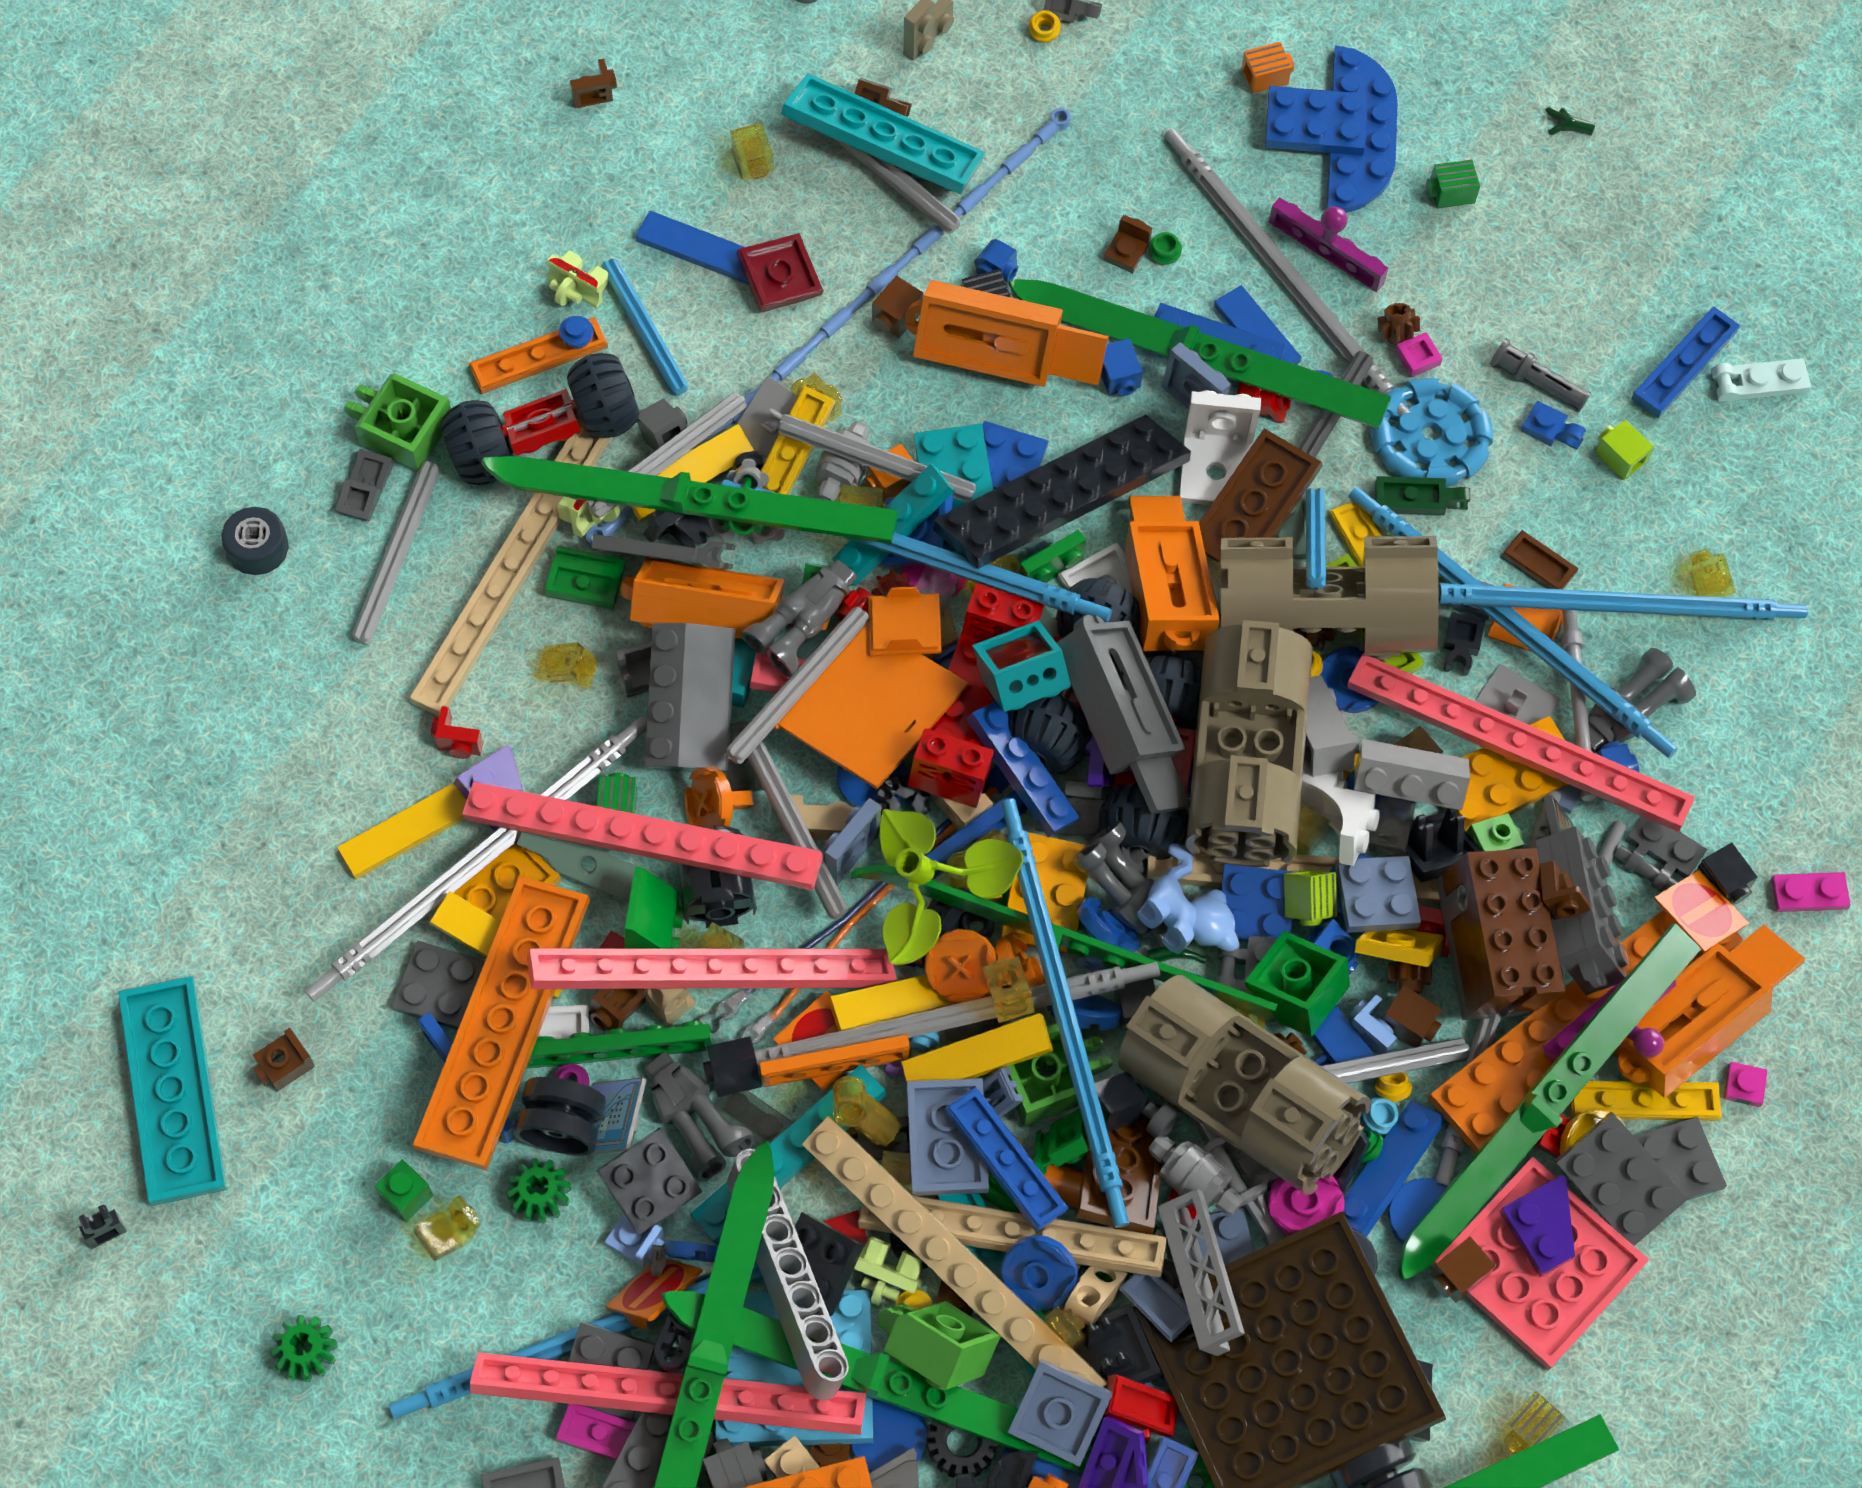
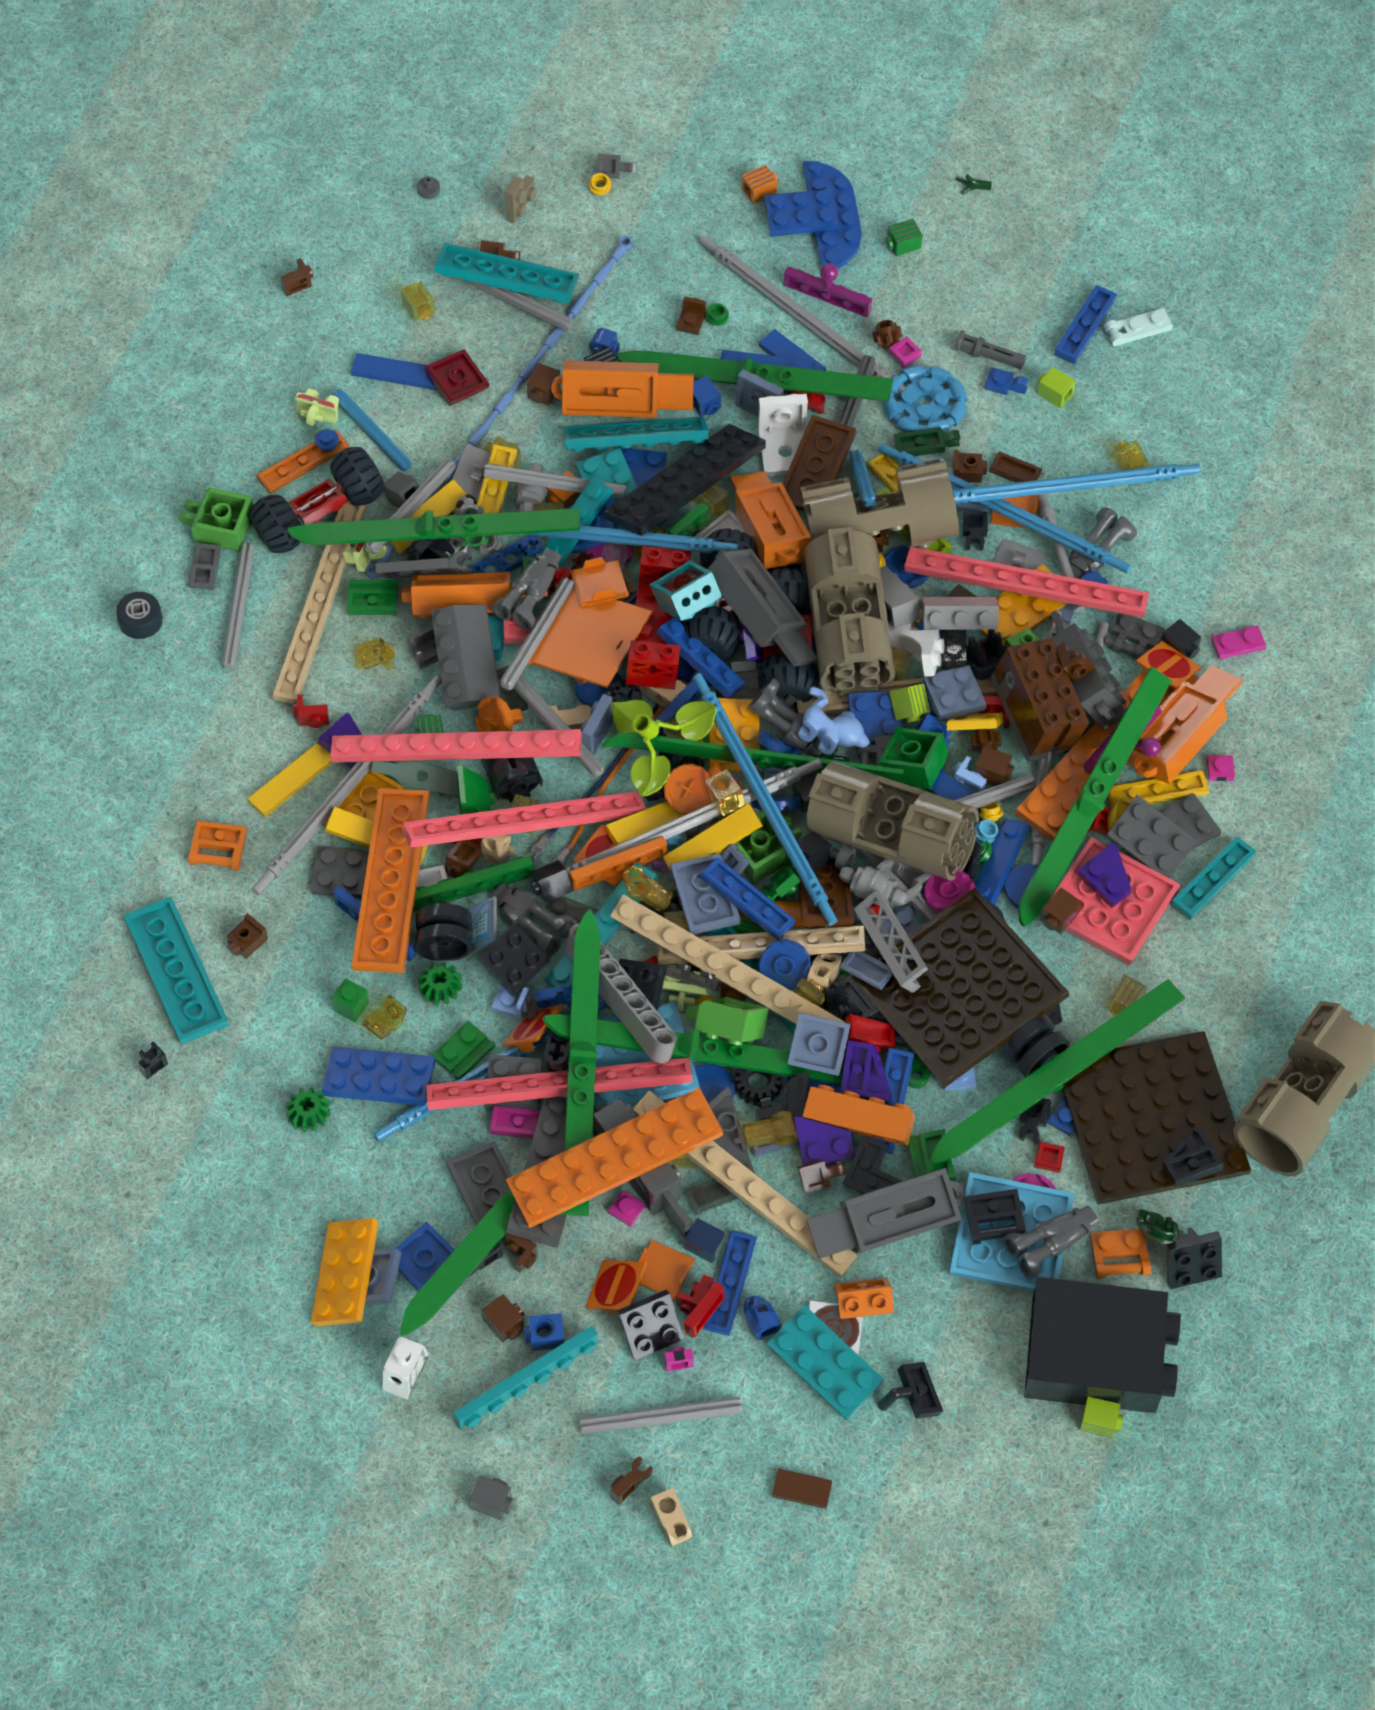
camera: 10 degrees left, 5 degrees down
none -> orange plate [188,820,248,871]
none -> blue plate [321,1047,436,1106]
none -> green plate [432,1021,496,1080]
none -> blue beam [461,536,543,573]
none -> teal plate [563,416,709,452]
none -> clear smoke plate [665,962,721,992]
none -> clear yellow brick [692,483,729,519]
none -> reddish brown brick [953,450,987,483]
none -> teal plate [1171,836,1257,920]

